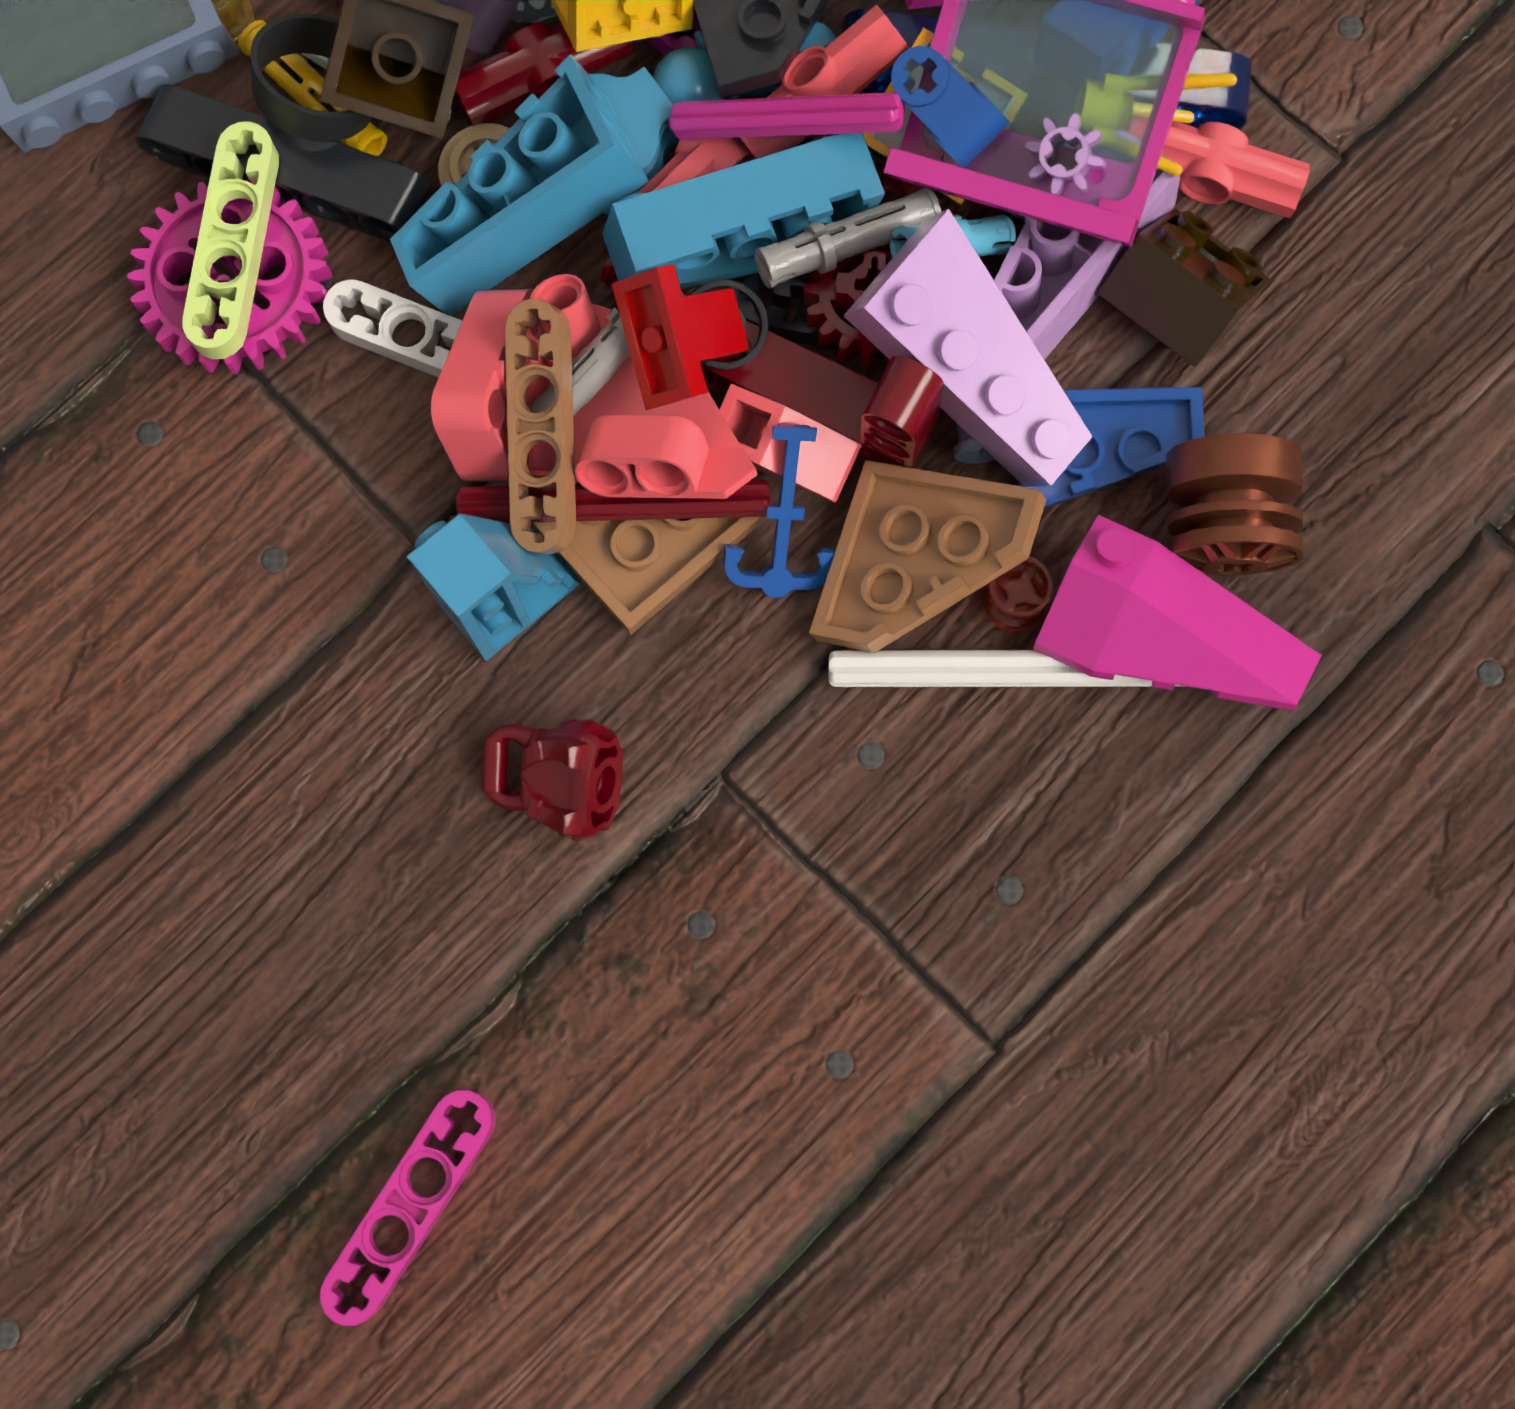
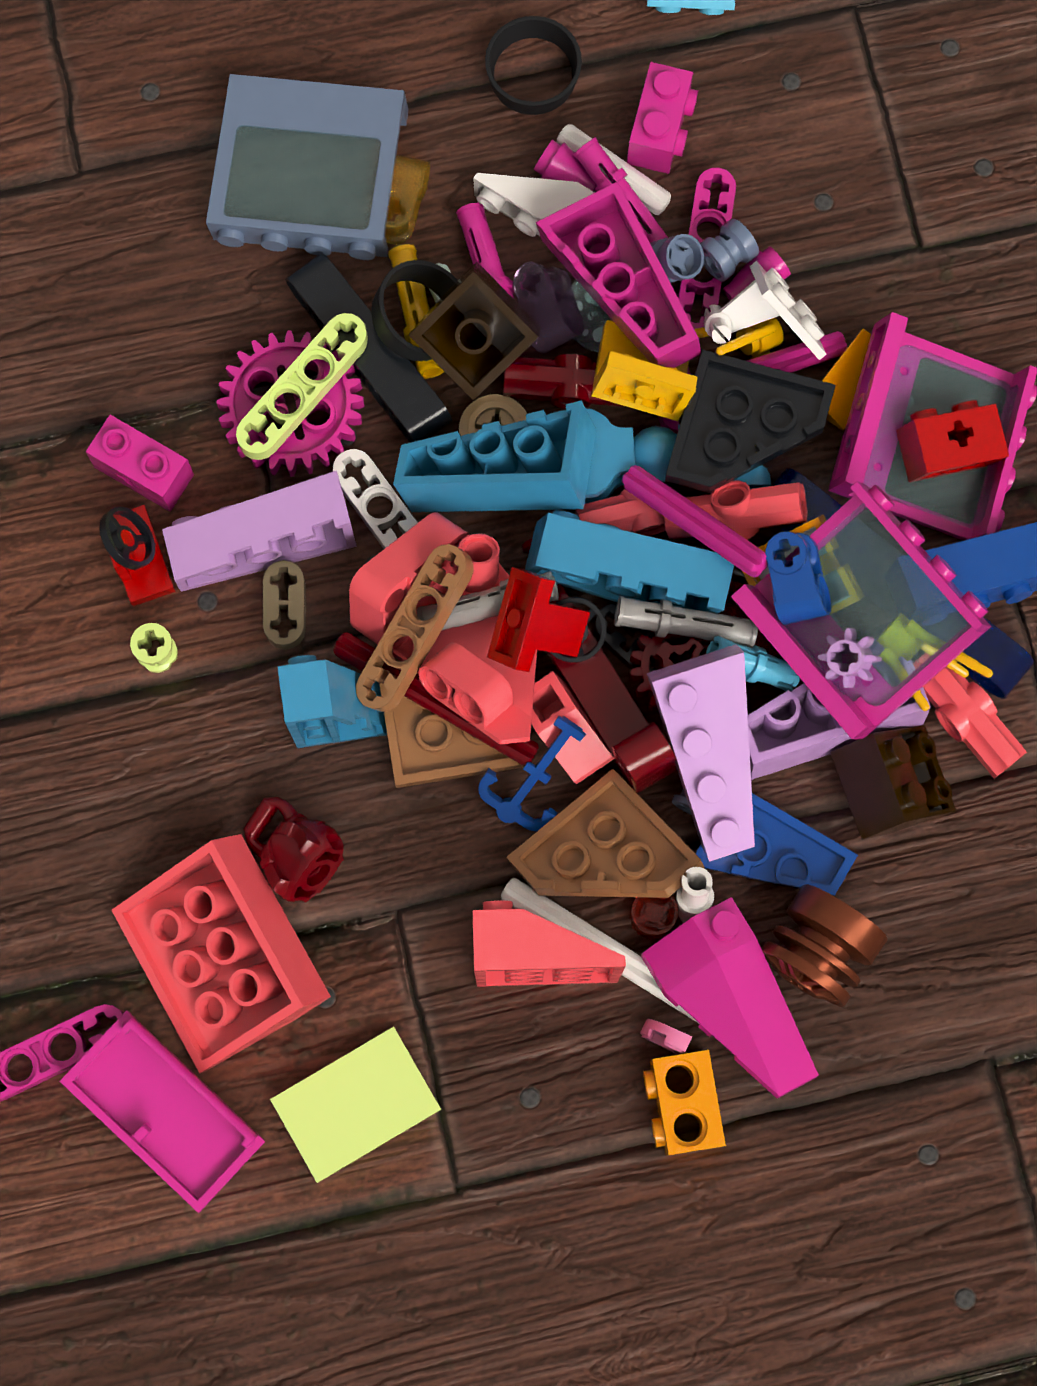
camera: 30 degrees right, 0 degrees up
none -> dark pink container [59,1010,266,1213]
none -> dark pink brick [86,414,194,512]
none -> piece [99,505,176,607]
none -> coral slope [111,834,331,1074]
none -> yellowish green bush [130,623,178,673]
none -> lavender wedge [162,470,356,592]
none -> dark tan beam [263,560,306,650]
none -> yellowish green tile [270,1027,442,1183]
none -> coral slope [473,901,626,987]
none -> bright pink tile [640,1019,692,1055]
none -> light orange brick [643,1050,726,1156]
none -> white pin [676,867,714,923]

